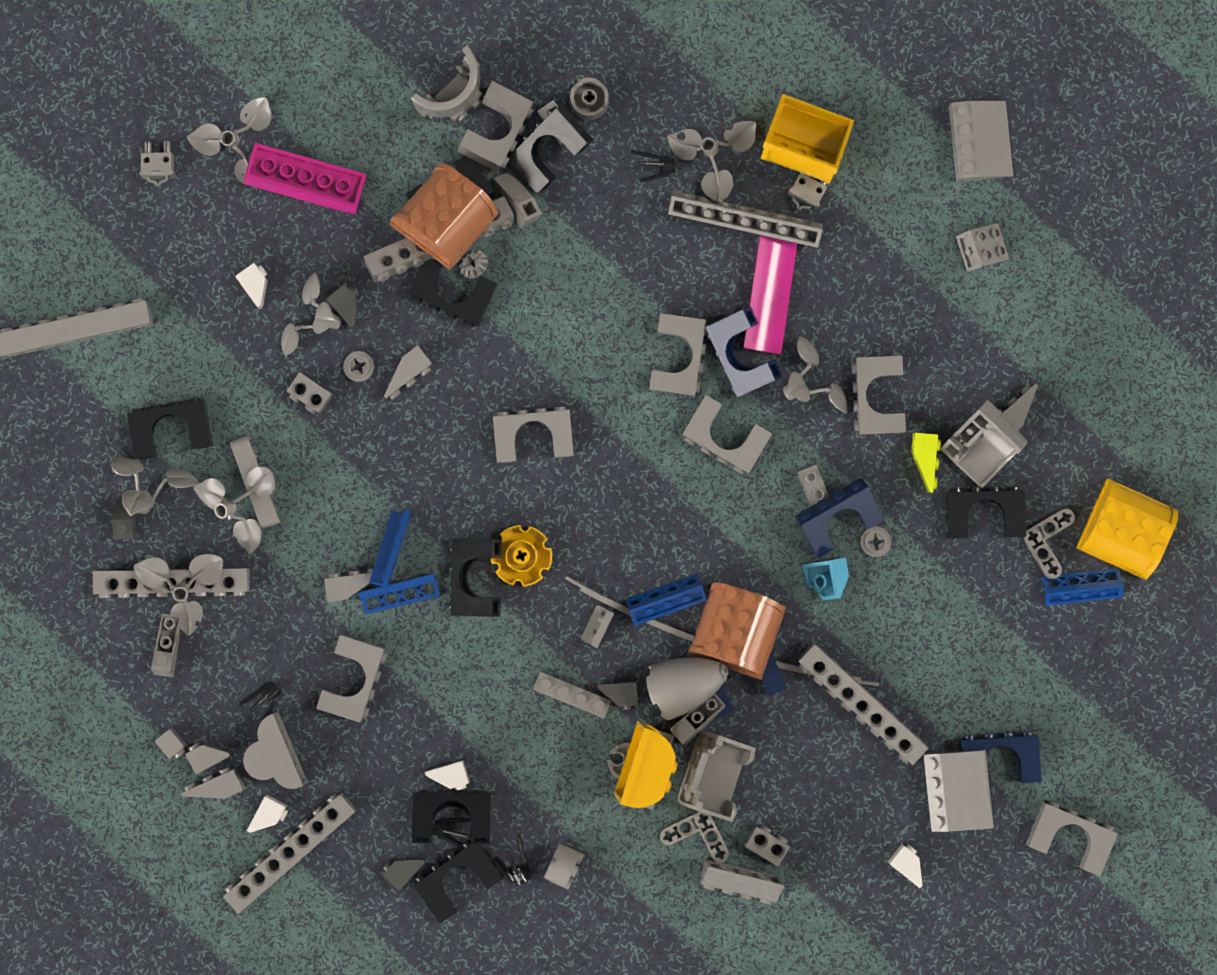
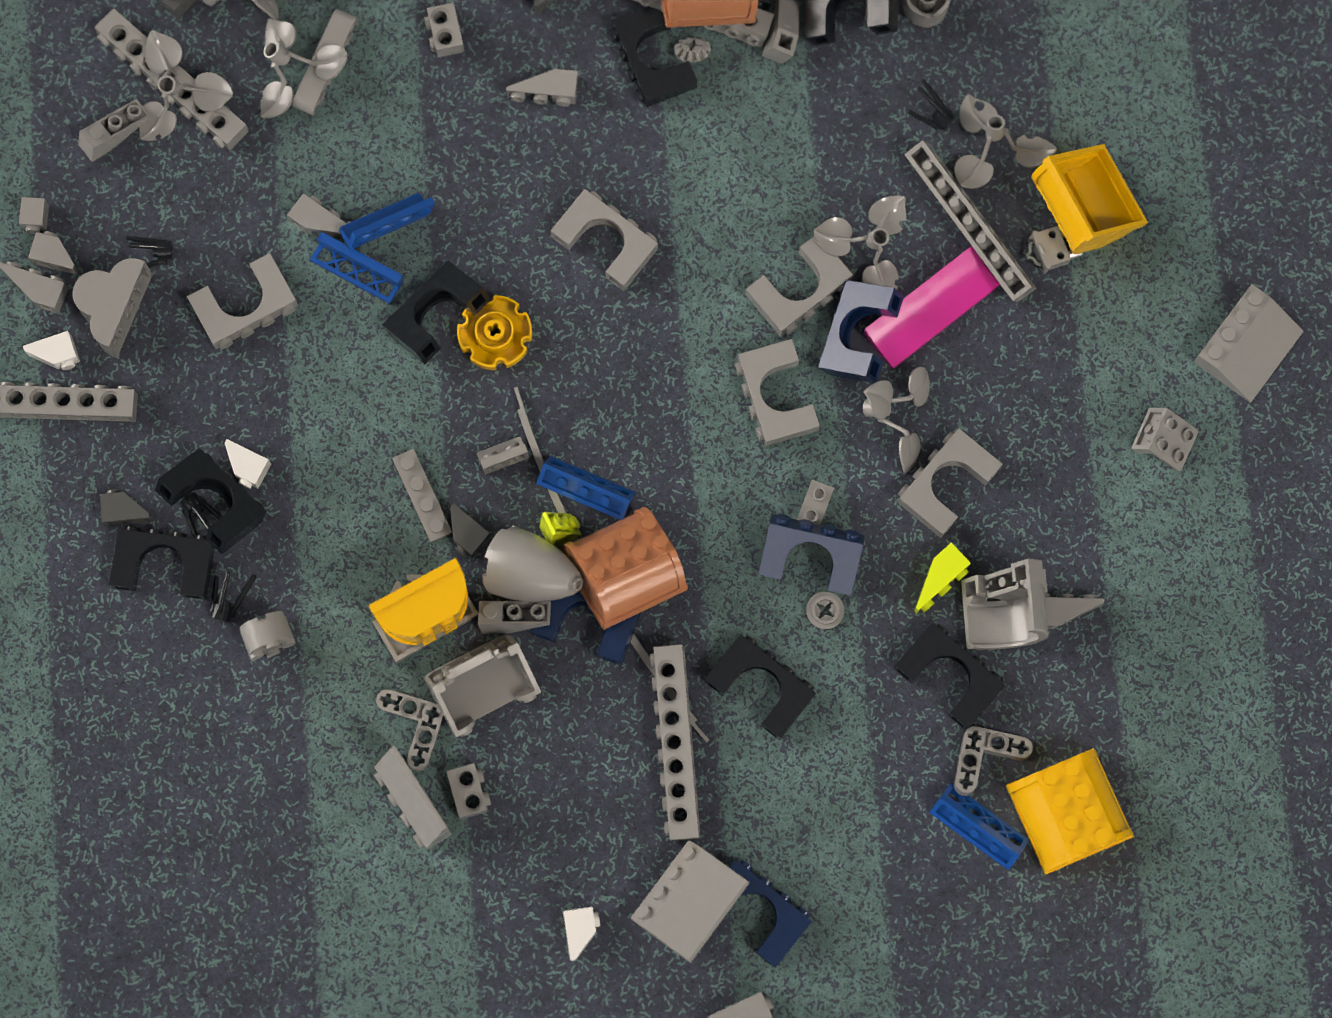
camera: 40 degrees right, 10 degrees down
light grey gear [343,351,374,382] -> none
medium azure slope [802,557,849,601] -> none
none -> neon yellow slope [539,512,582,548]
none -> black arch [704,634,816,741]
none -> light grey plant [814,196,906,290]

